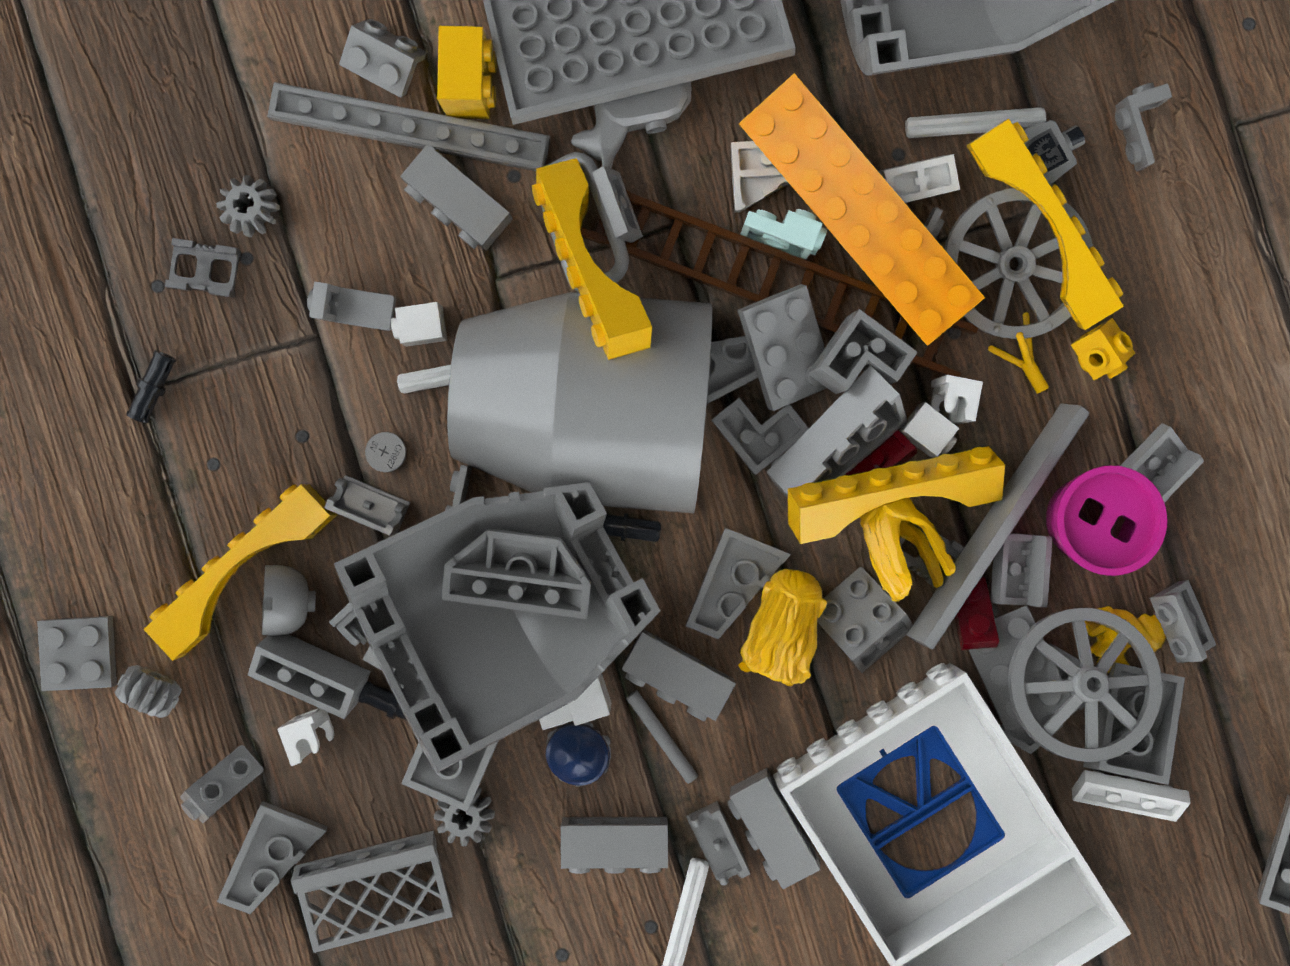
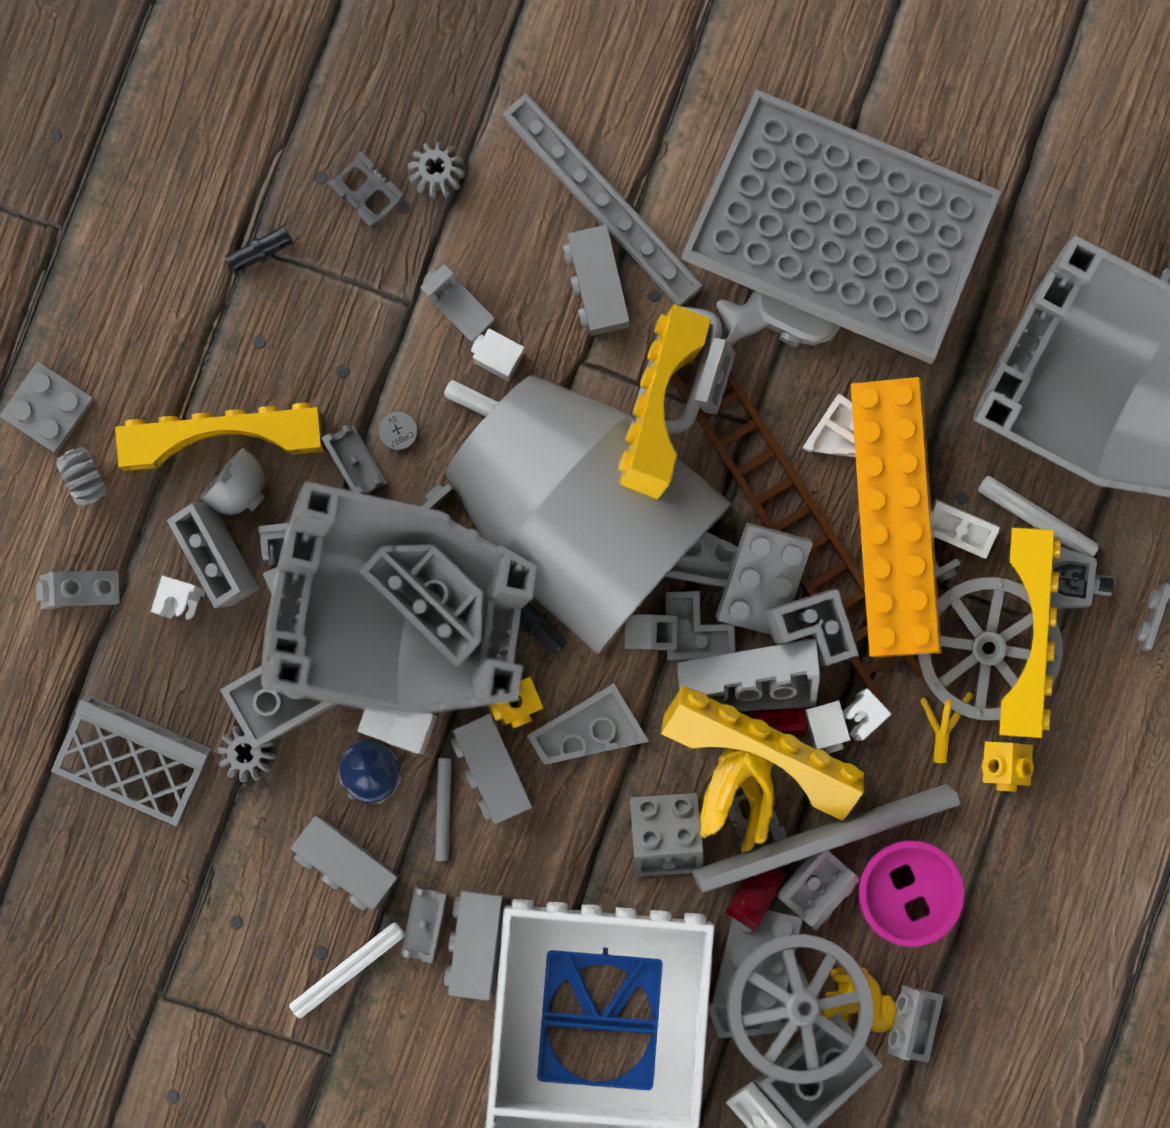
camera: 35 degrees right, 5 degrees down
light grey wing [217,801,328,914] -> none
light grey bracket [339,19,426,98] -> none
black pin [359,681,407,721] -> none
yellow brick [437,26,497,119] -> none
yellow hair [738,569,827,687] -> none
light aqua plate [740,209,828,260] -> none
light grey bracket [1120,423,1204,503] -> none
none -> yellow brick [488,677,543,729]
none -> light grey brick [625,615,678,650]

